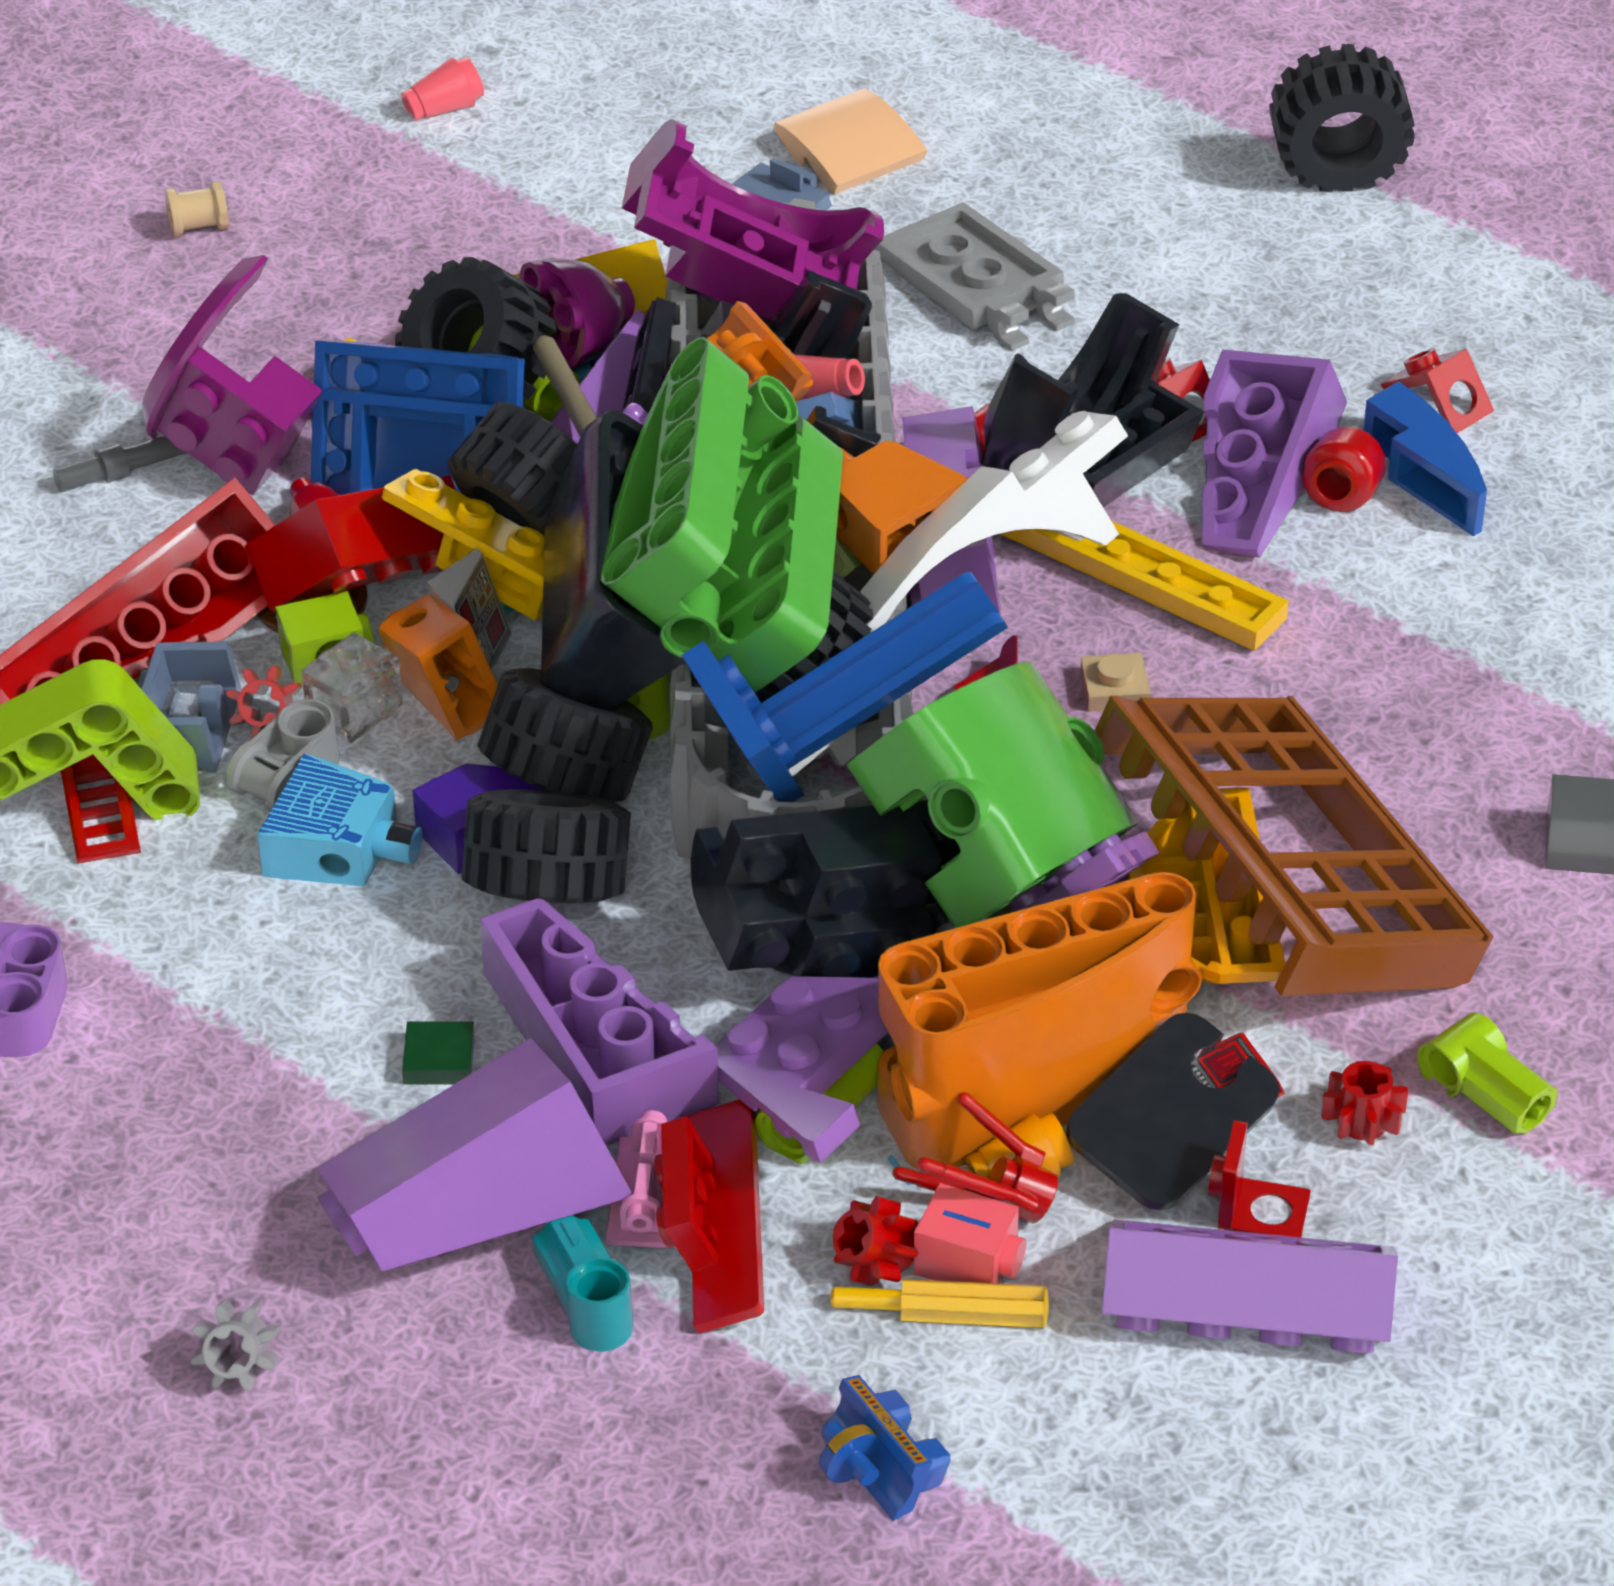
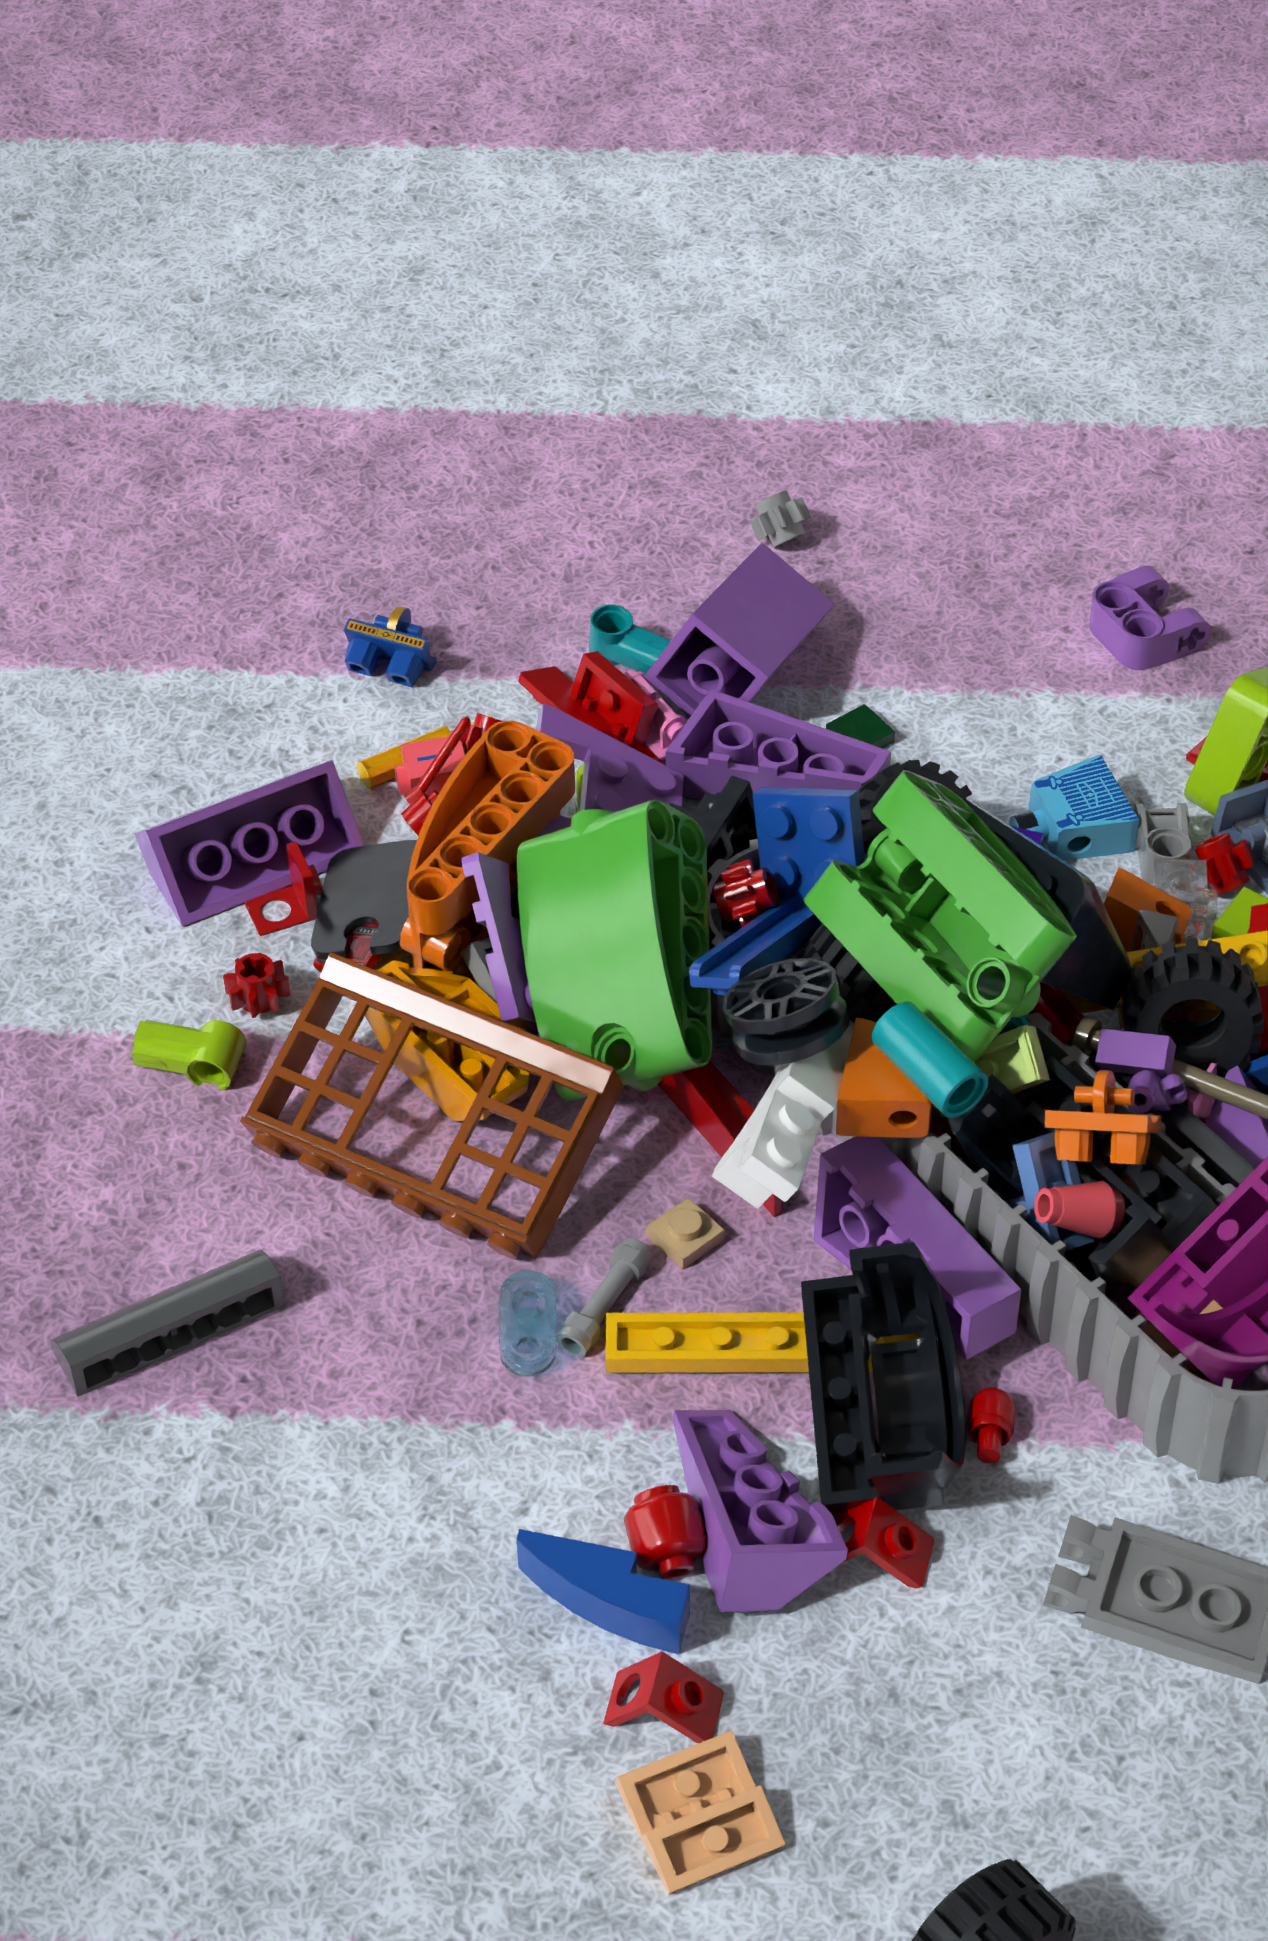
camera: 145 degrees right, 5 degrees up
none -> clear light blue plate [499,1271,557,1376]
none -> light grey bar [556,1238,652,1357]
none -> light nougat slope [615,1730,786,1894]
none -> red gear [714,859,780,927]
none -> black wheel [722,958,850,1065]
none -> teal pin [871,1002,988,1118]

